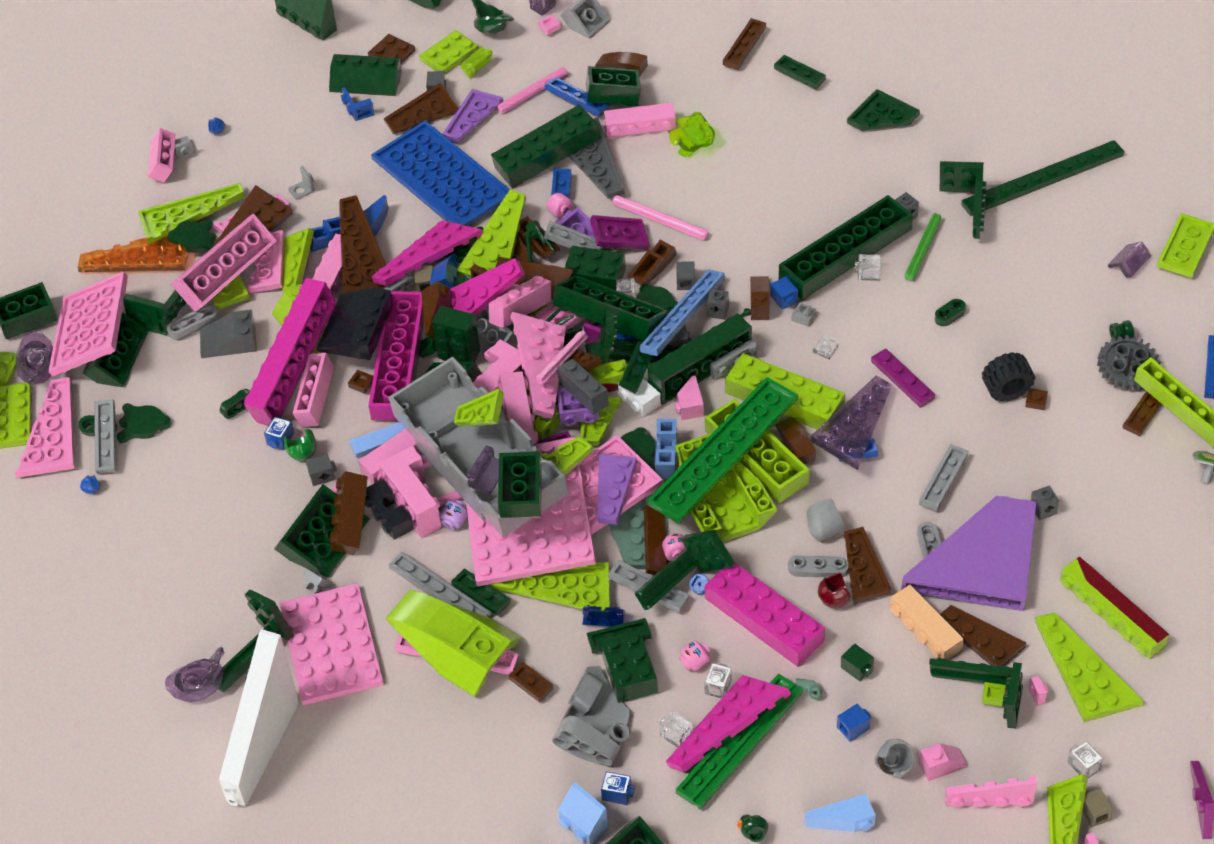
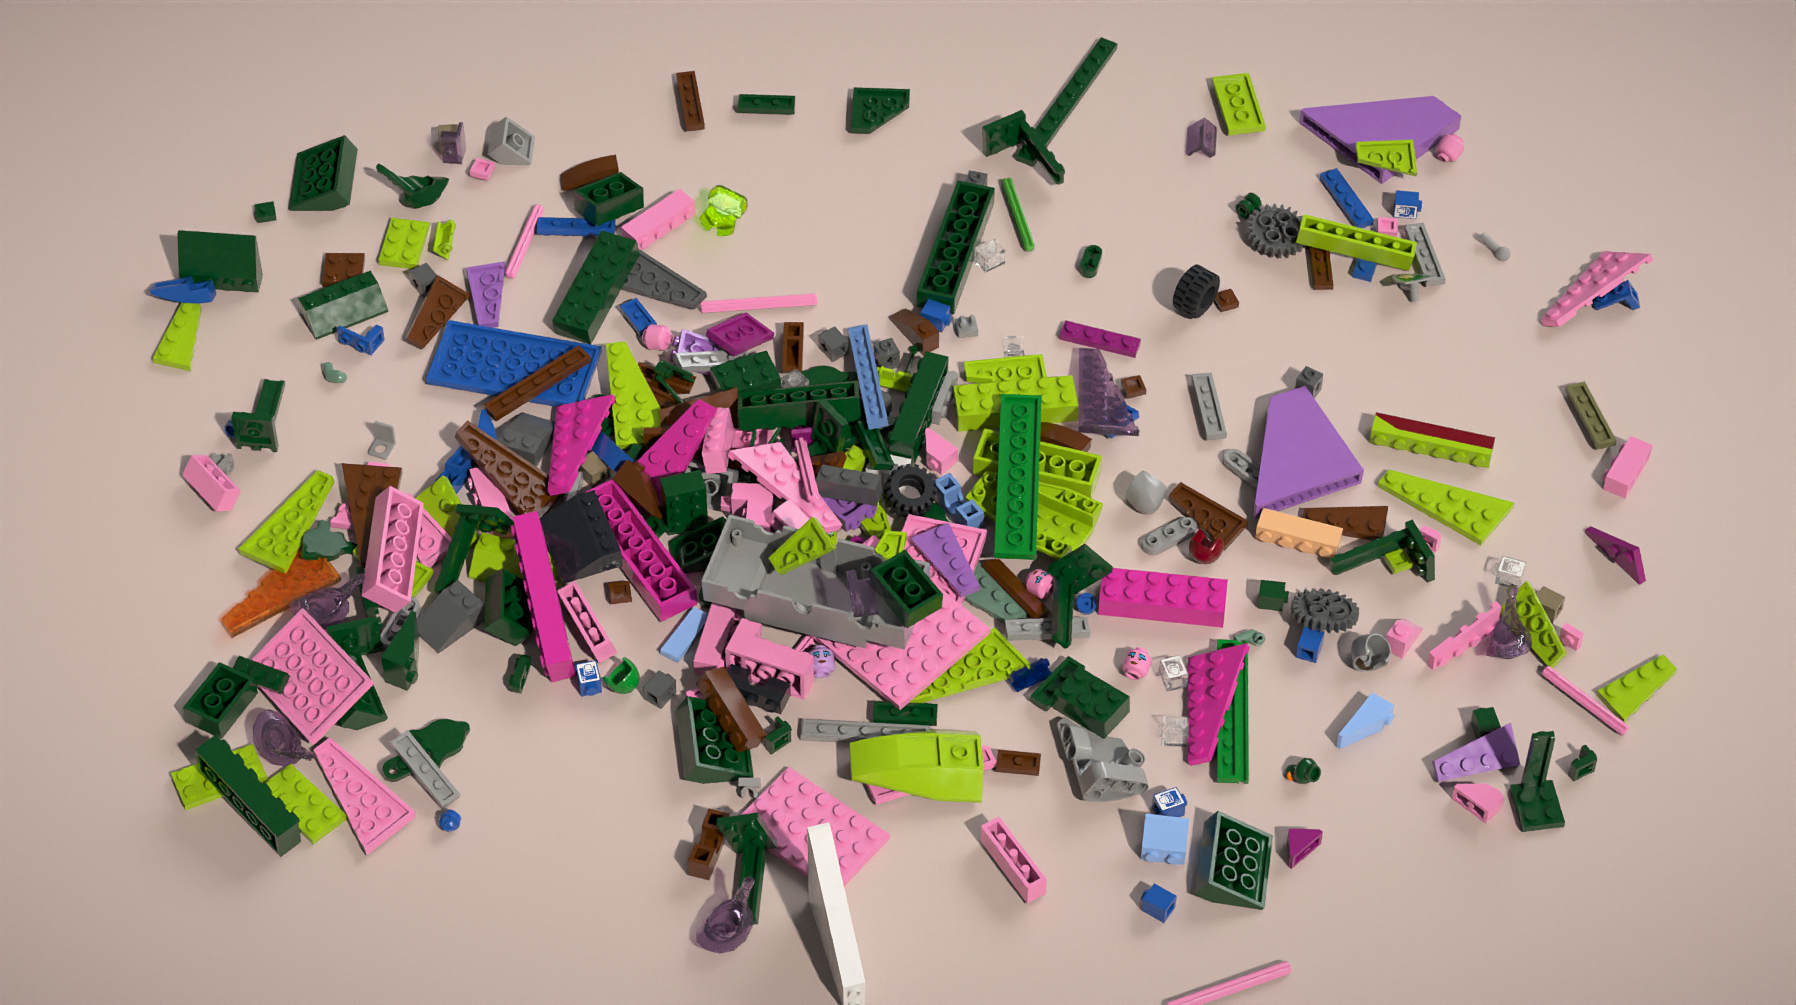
camera: 40 degrees left, 0 degrees up
none -> blue slope [150,276,217,303]
none -> lime wing [153,302,202,371]
none -> dark green bracket [231,379,285,452]
none -> dark green plate [233,656,290,695]
none -> clear purple hat [289,573,366,629]
none -> sand green arm [322,362,347,383]
none -> dark green slope [381,611,420,691]
none -> dark green bracket [434,504,514,595]
none -> reddish brown plate [483,345,591,421]
none -> dark green brick [484,568,533,646]
none -> dark grey slope [498,412,555,467]
none -> reddish brown arch [688,808,730,881]
none -> dark green bracket [766,716,792,755]
none -> lime hinge [877,366,913,392]
none -> black tyre [883,464,937,520]
none -> lime wing [964,354,1047,383]
none -> bright pink brick [980,817,1047,903]
none -> reddish brown plate [1121,375,1147,399]
none -> dark grey gear [1291,588,1359,633]
none -> blue plate [1352,259,1377,282]
none -> hat [1486,584,1532,660]

